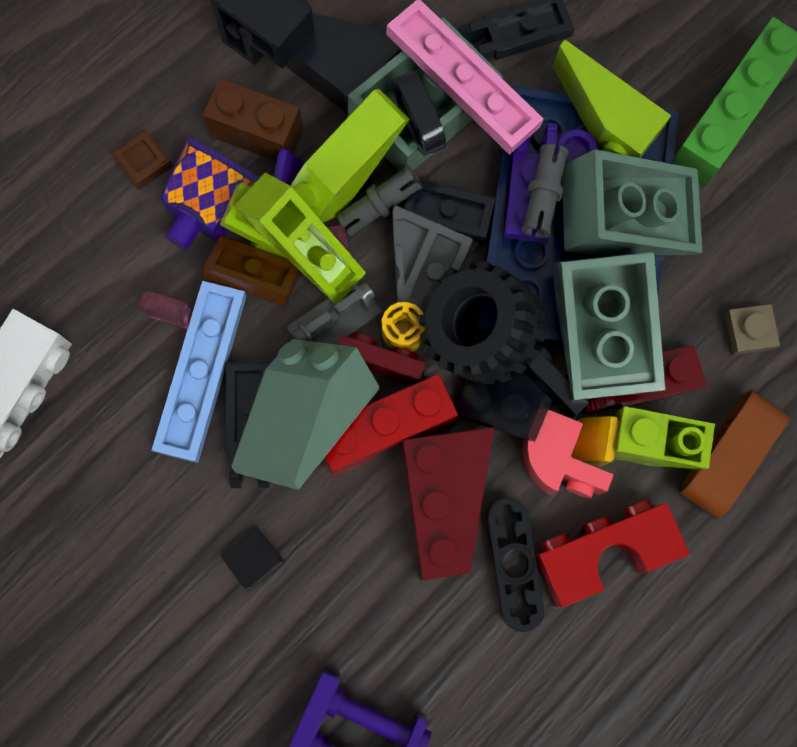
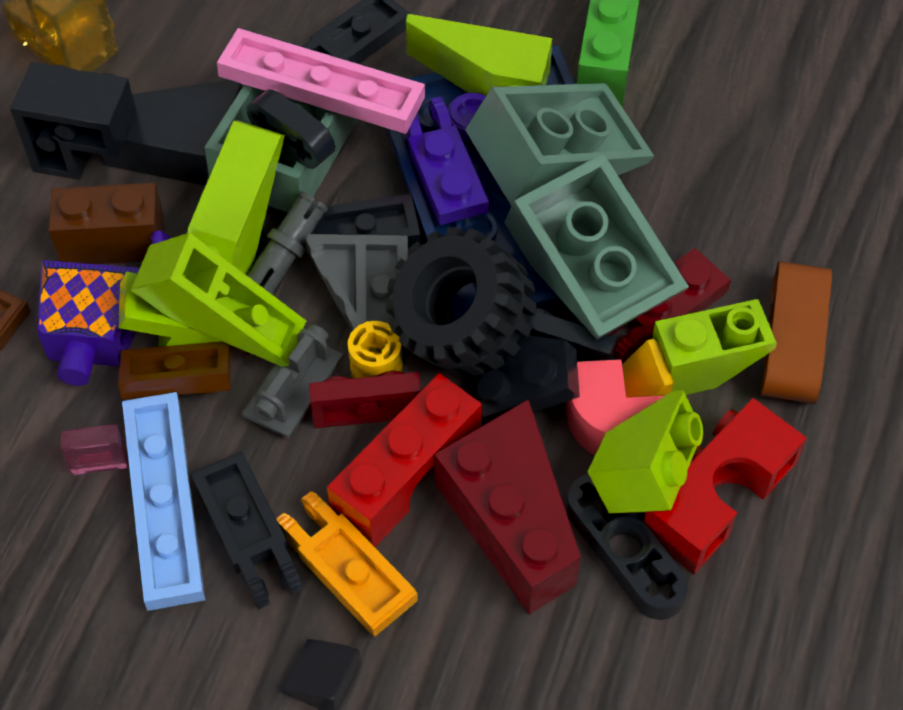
camera: 20 degrees left, 20 degrees down
sand green slope [231,339,380,490] -> none
dark grey pin [521,144,569,238] -> none
dark tan plate [724,304,780,355] -> none
none -> light orange hinge [276,491,418,637]
none -> lime slope [587,390,703,513]

